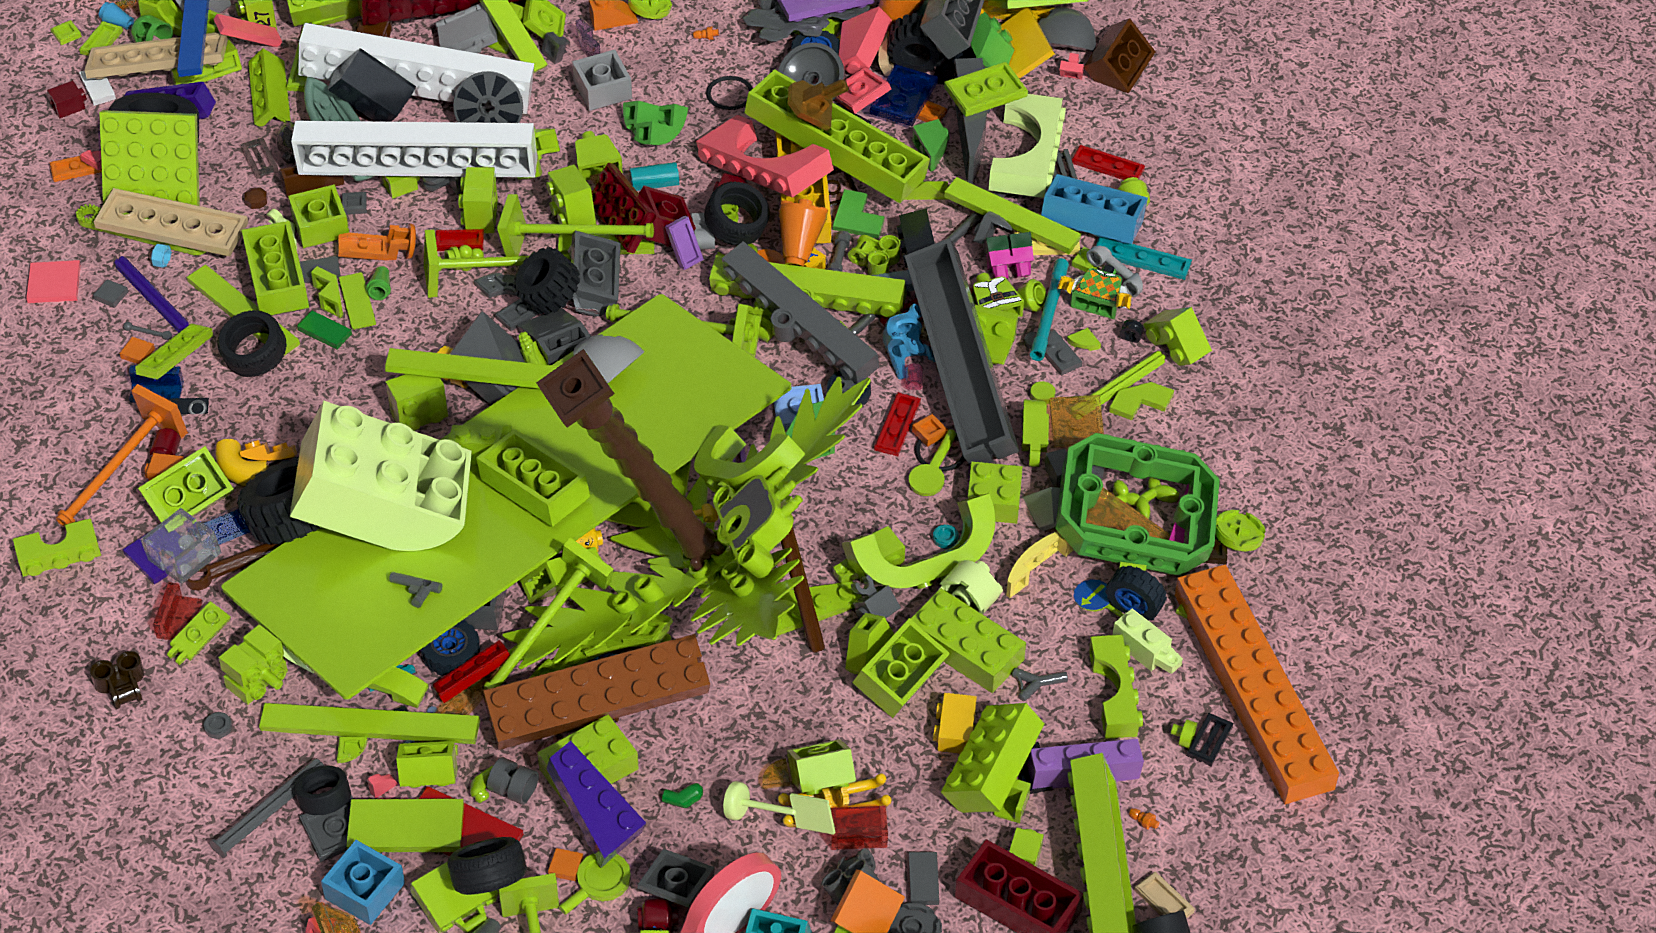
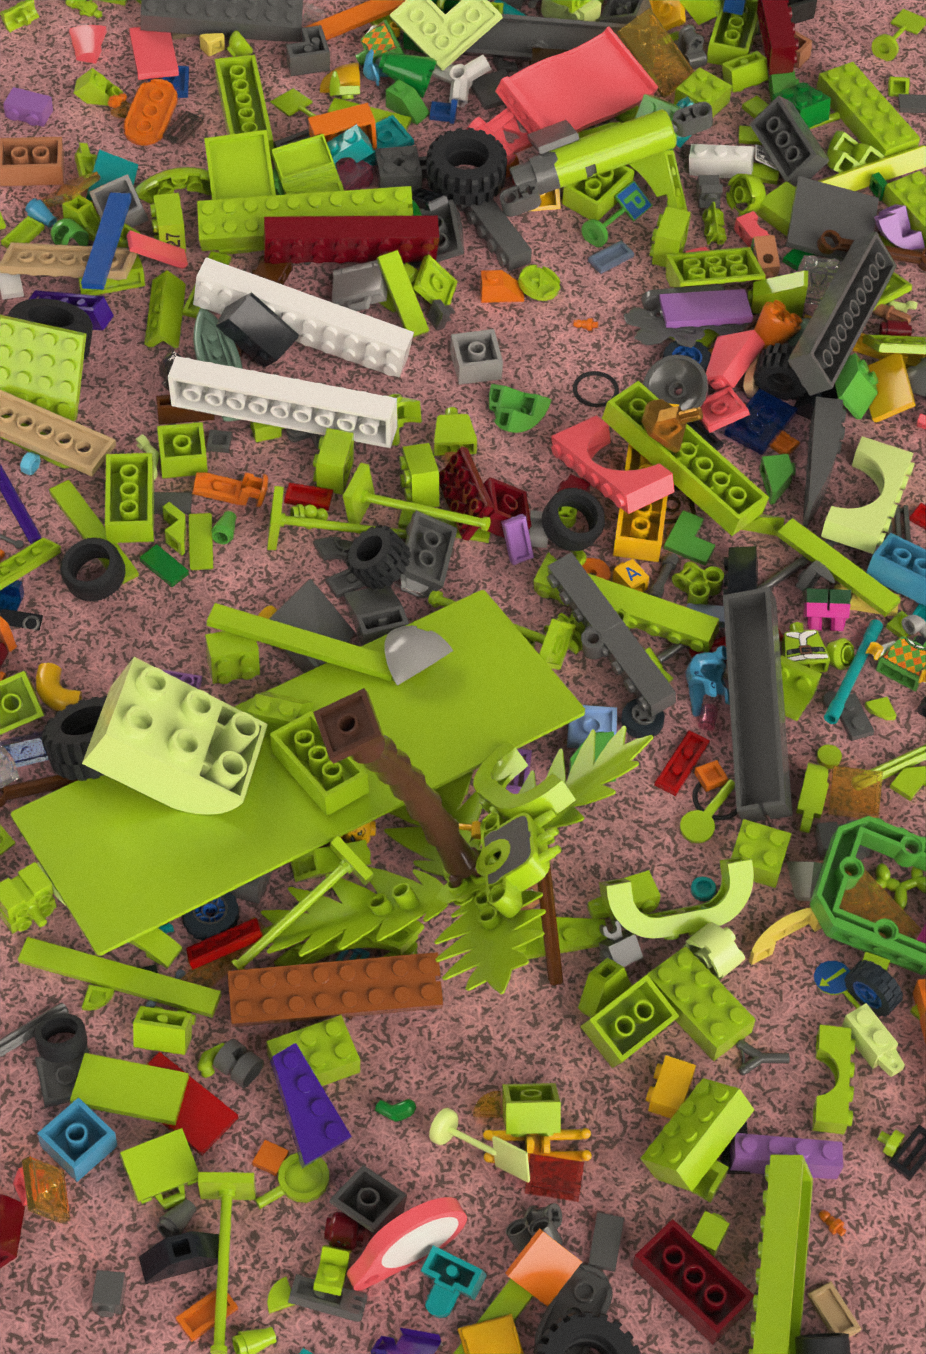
camera: 10 degrees right, 5 degrees up
light orange slope [240,440,297,461] -> none
clear smoke tile [241,137,279,179] -> none
reddish brown tile [244,187,268,209] -> none
coral tile [368,774,398,799] -> none
dark grey hose [389,572,442,608] -> none
black tyre [447,837,527,895] -> none
dark grey piece [453,71,524,123] -> none
lime piece [518,332,547,365] -> none
clear purple slope [575,18,600,57] -> none
teal brick [629,162,679,191] -> none
orange cone [779,199,828,267] -> none
lime tile [944,62,1028,117] -> none

